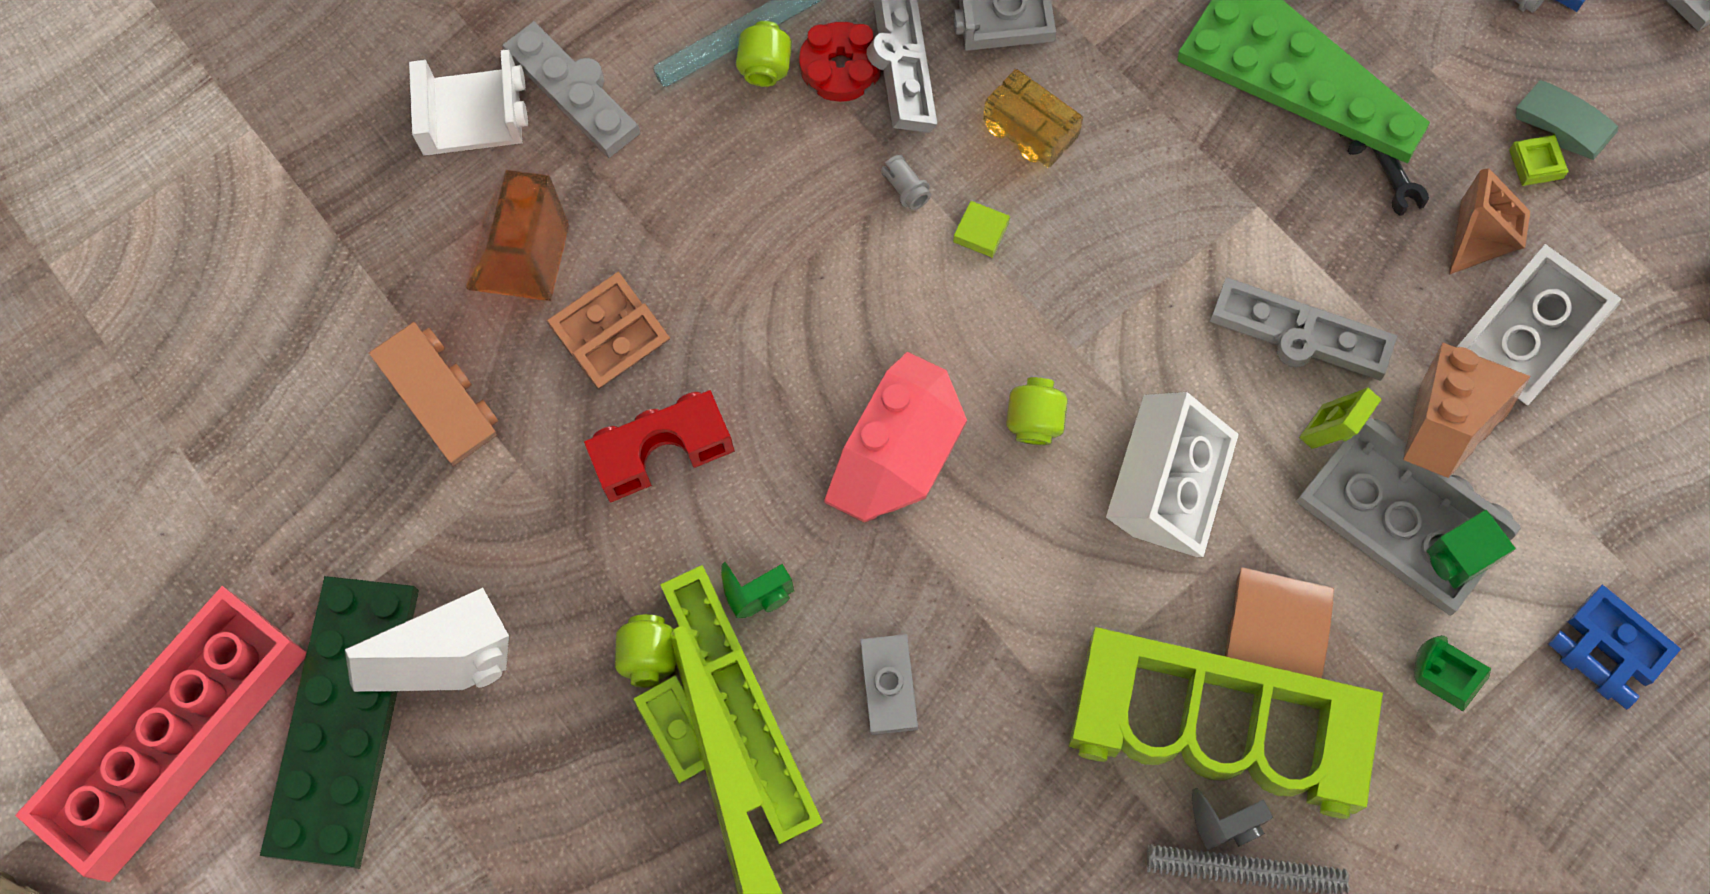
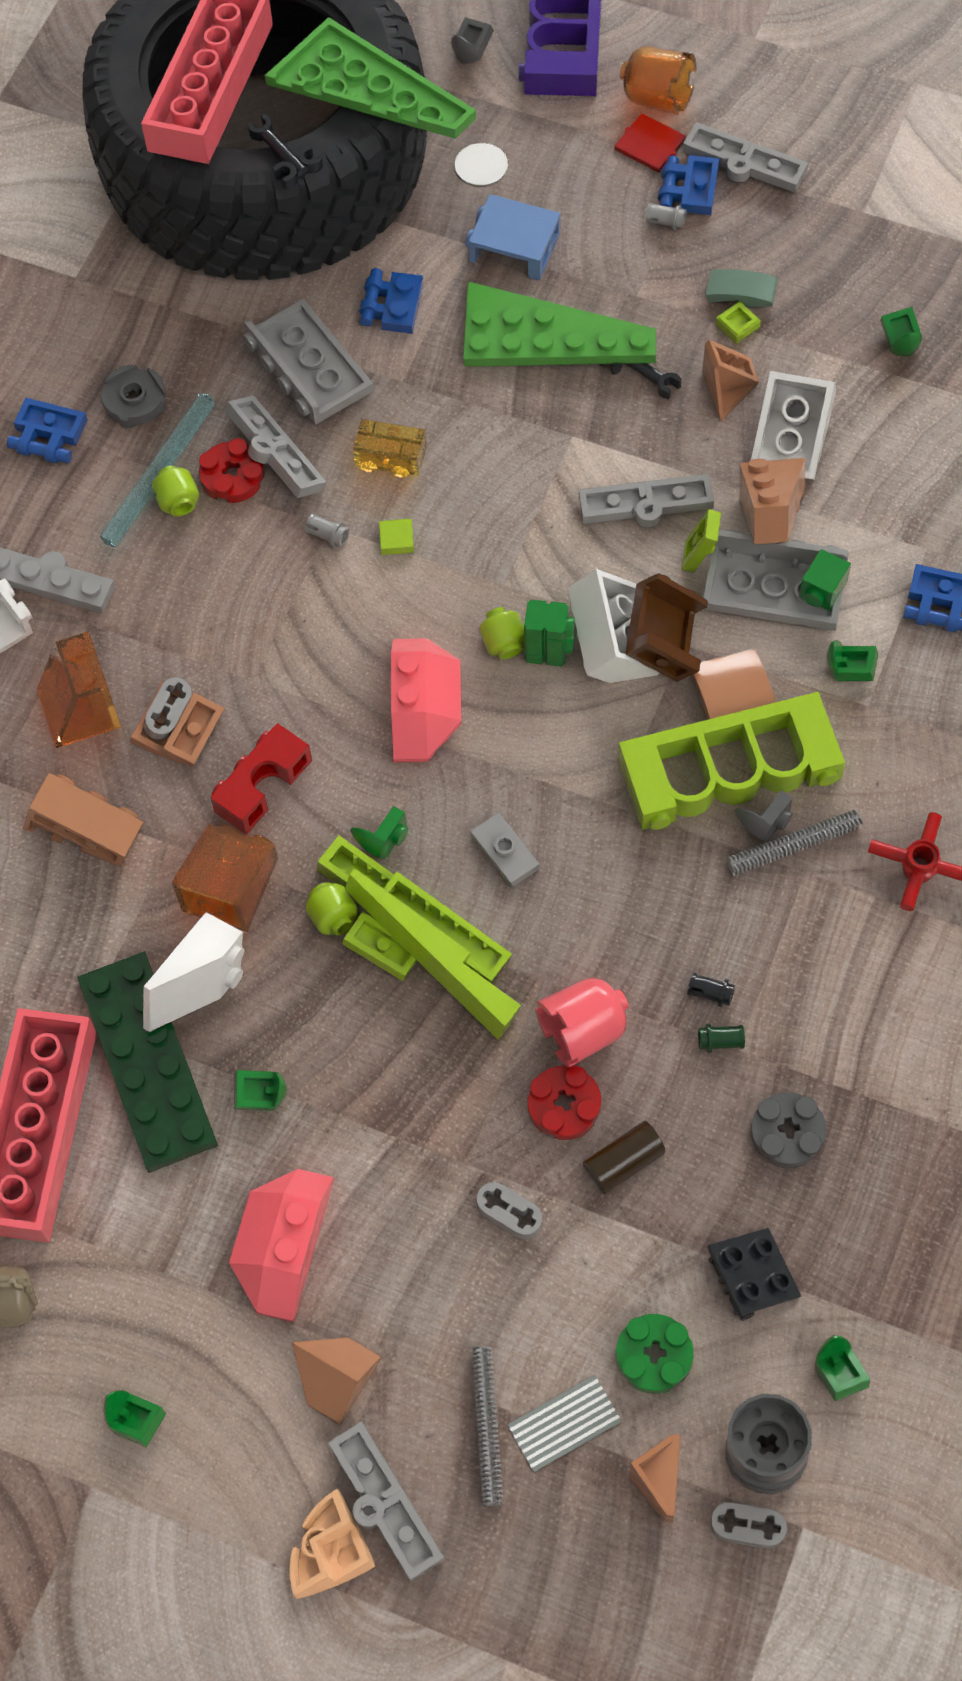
camera: 30 degrees left, 5 degrees down
none -> light grey beam [143,677,192,740]
none -> clear orange slope [172,824,278,932]
none -> green plate [234,1070,288,1111]
none -> green brick [524,599,575,667]
none -> reddish brown panel [625,573,708,682]

